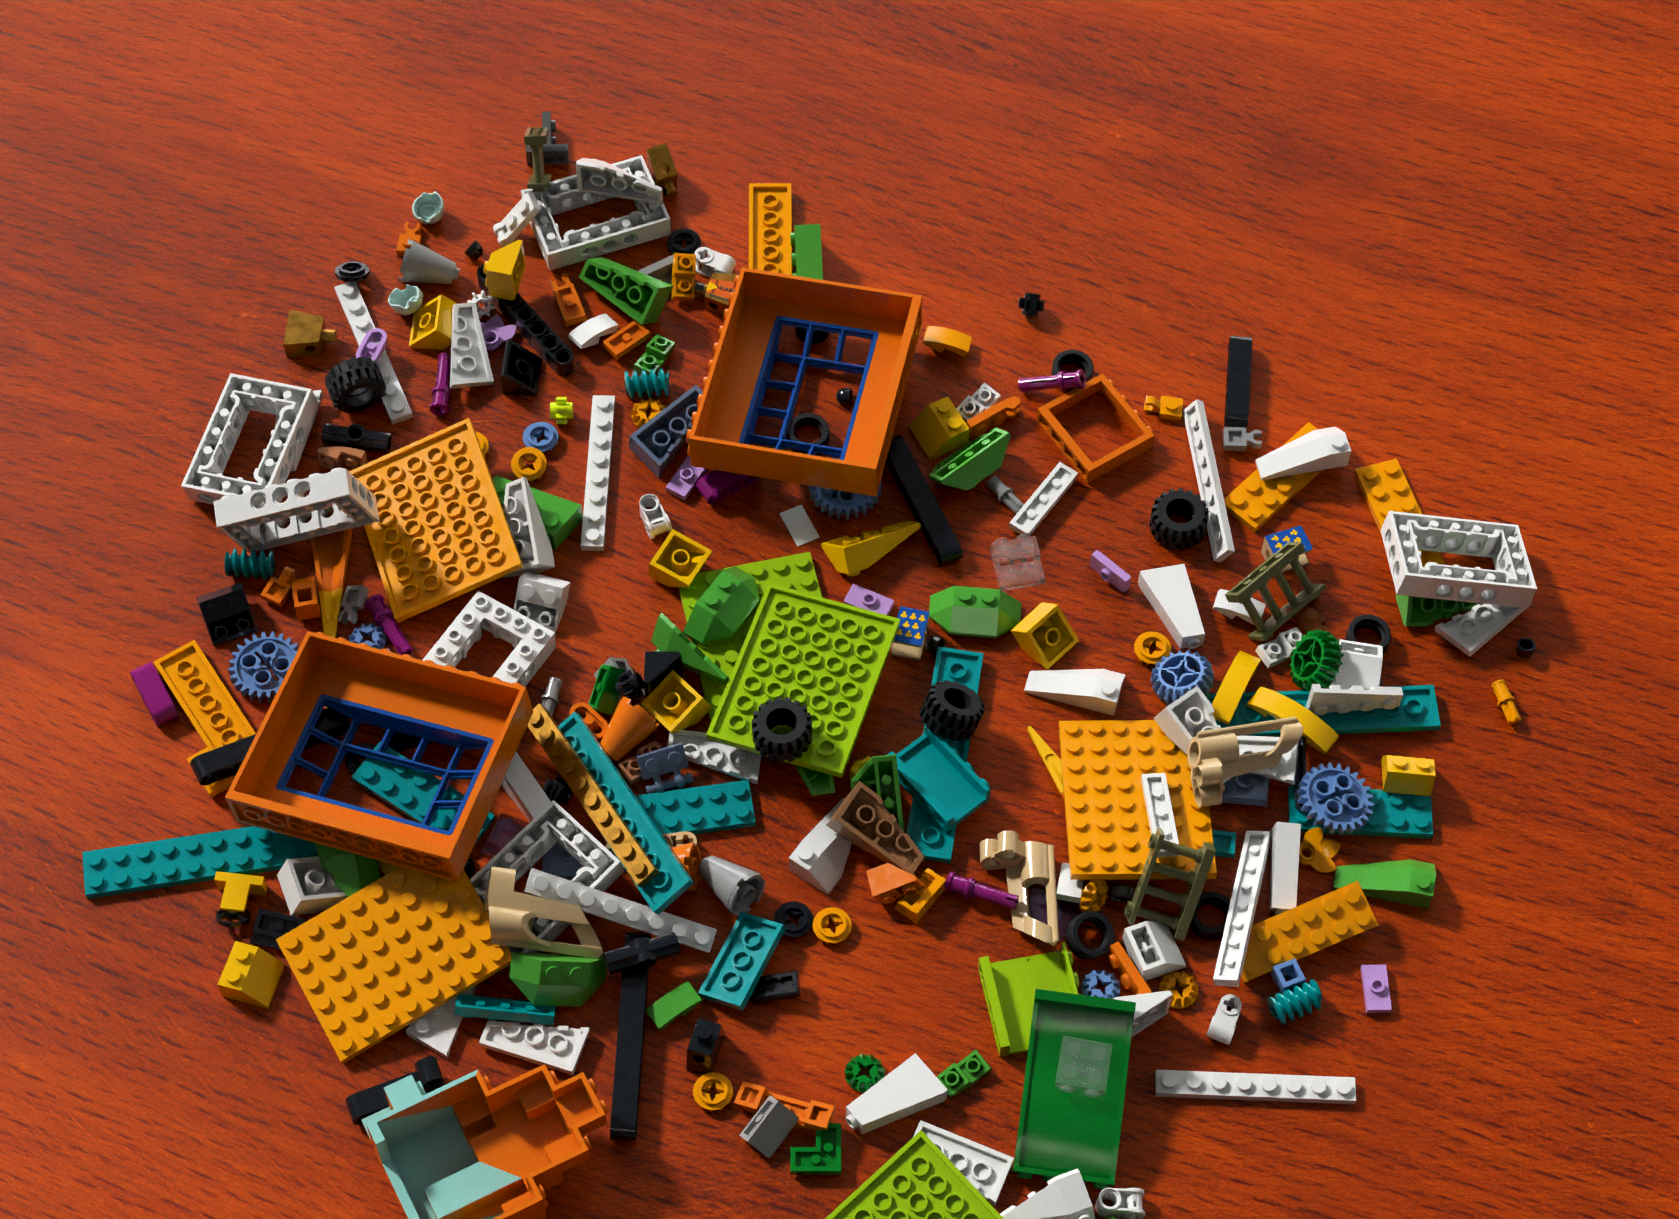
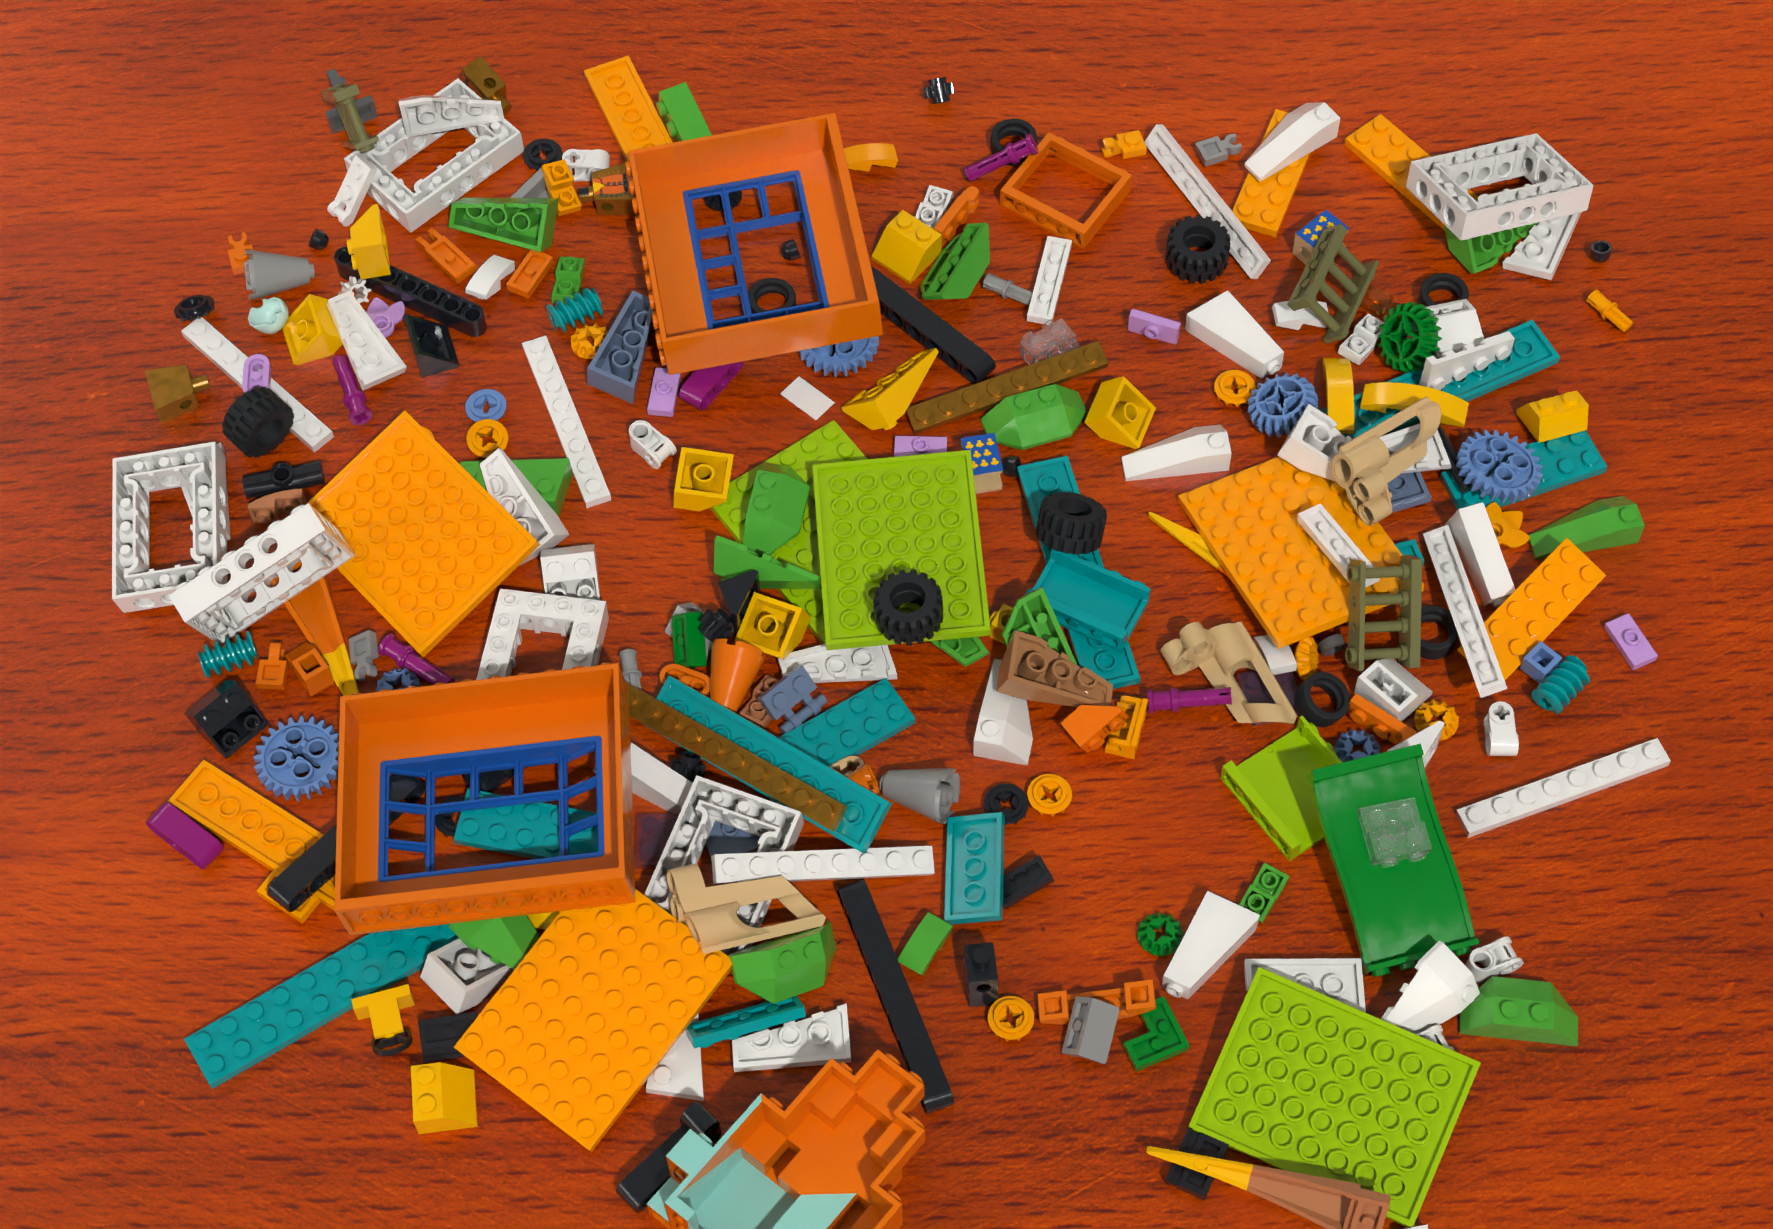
camera: 20 degrees left, 0 degrees up
light aqua hair [412,191,445,224] -> none
neon yellow gear [550,397,573,424] -> none
black piece [604,932,681,975] -> none
black beam [1224,335,1252,429] -> none
none -> pearl gold plate [906,341,1108,435]

